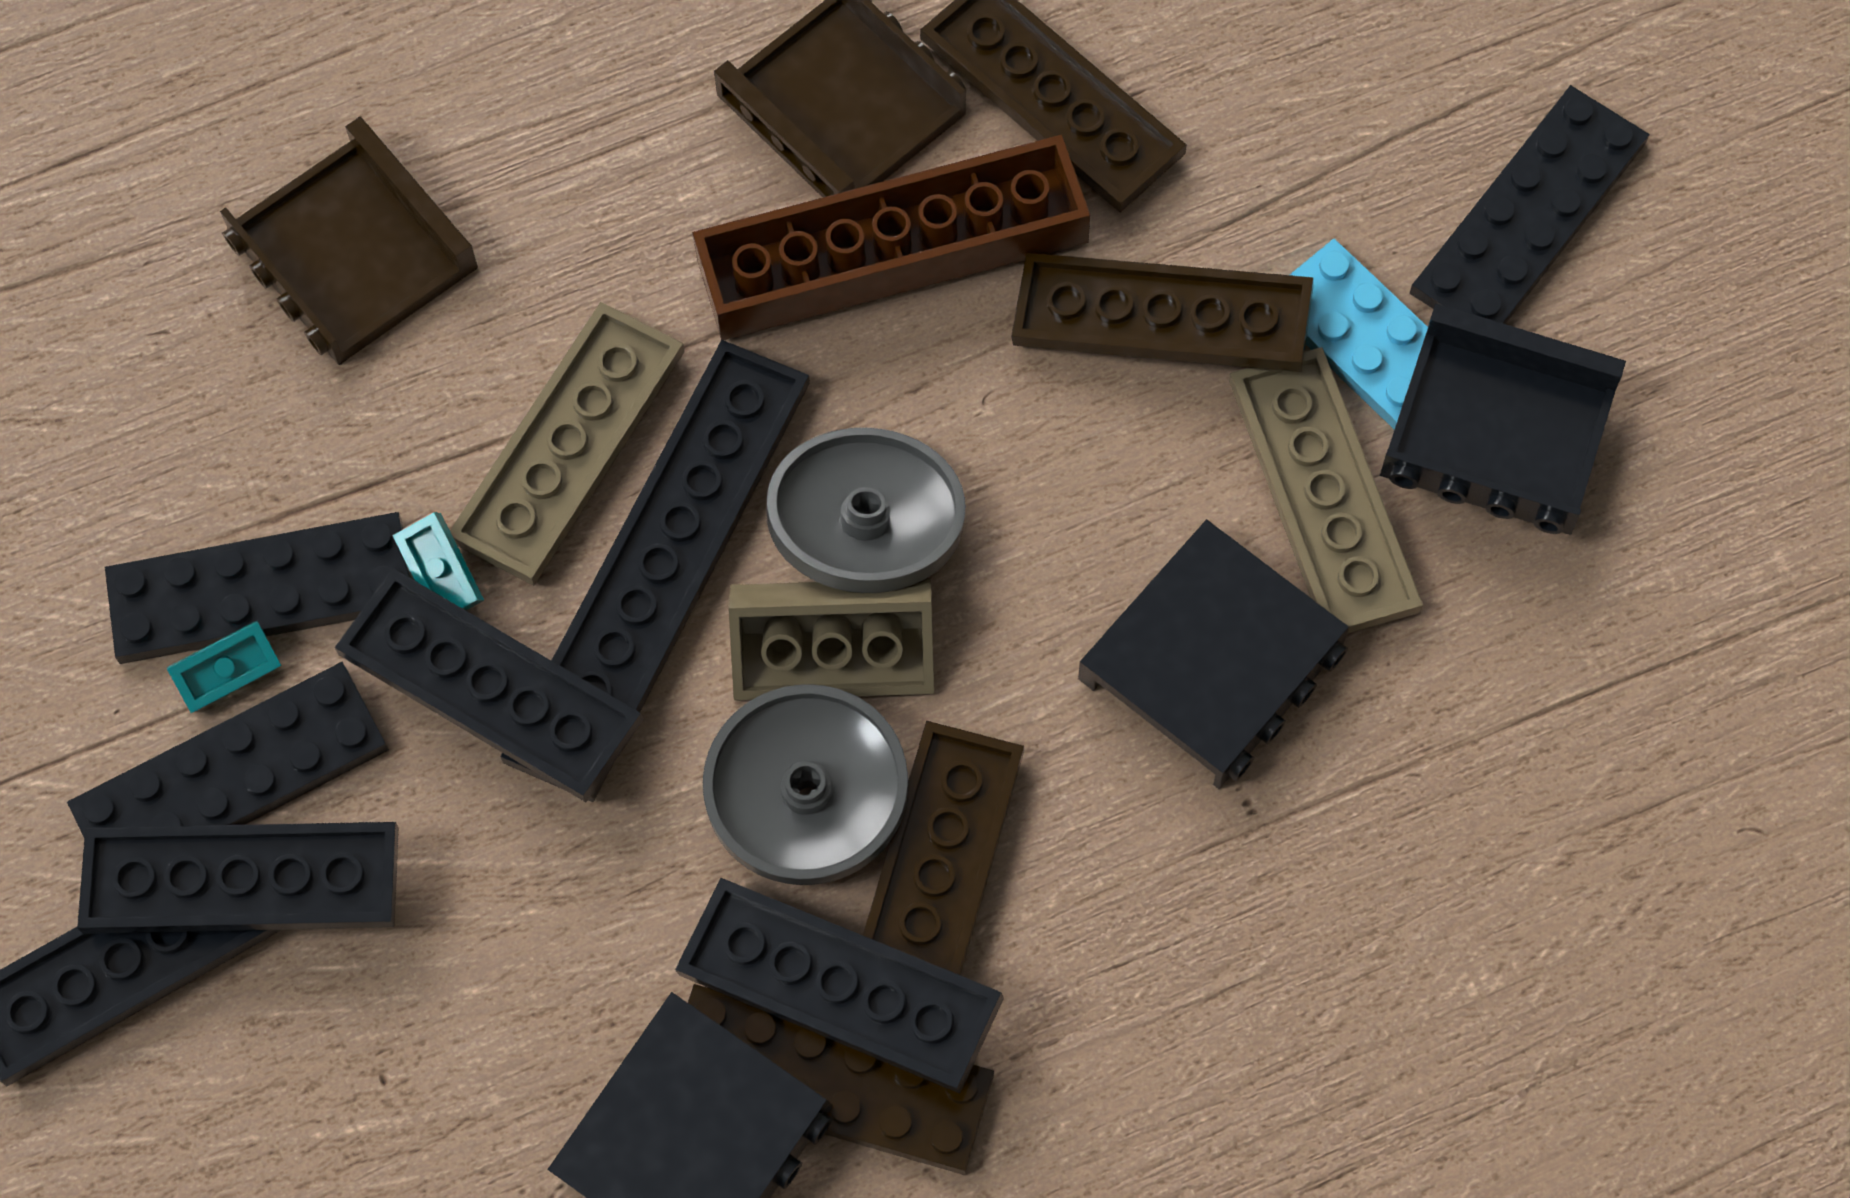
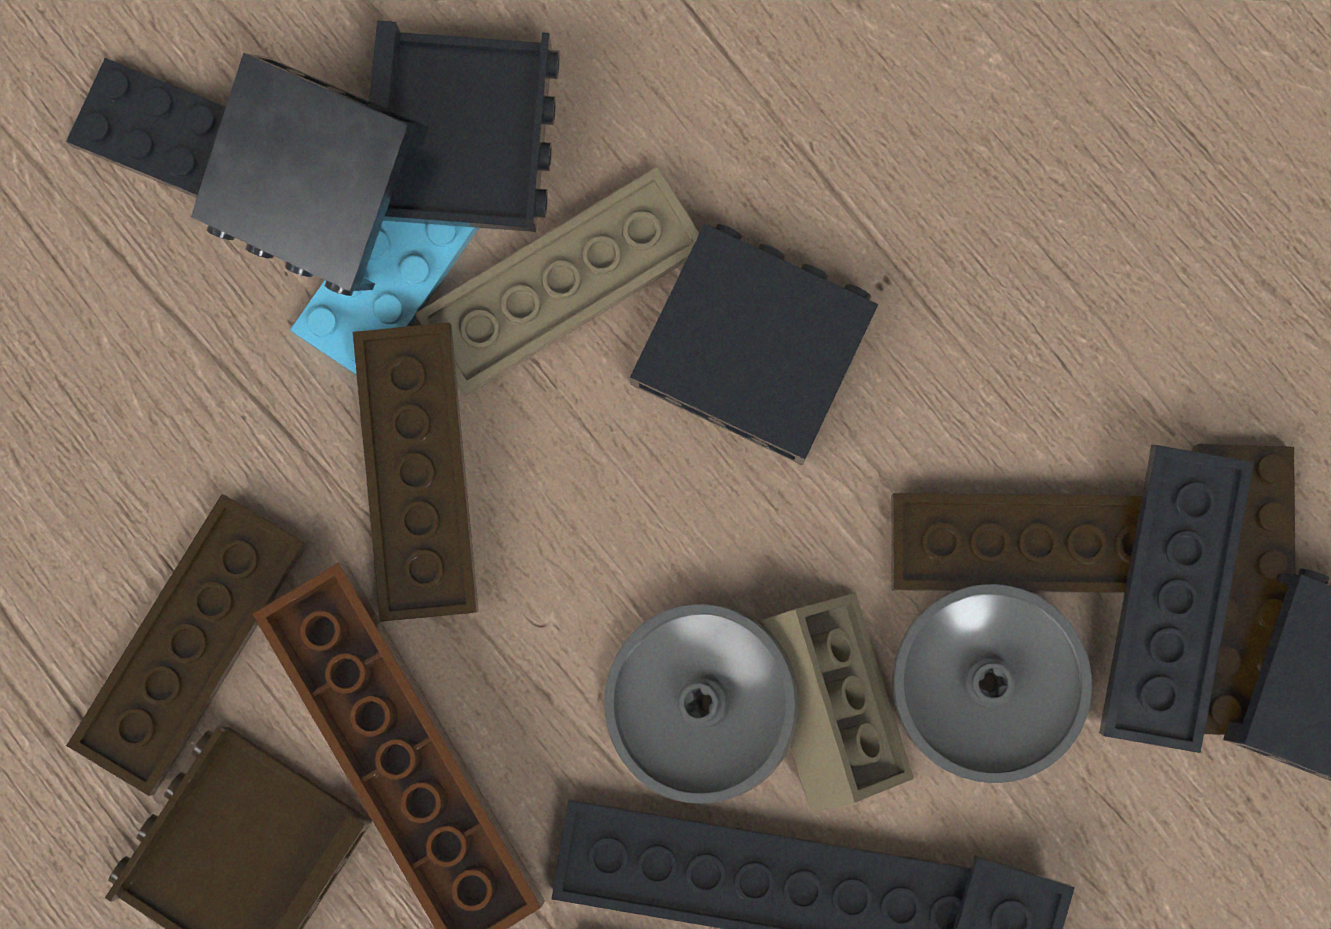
camera: 105 degrees left, 15 degrees up
none -> black panel [191,53,429,296]

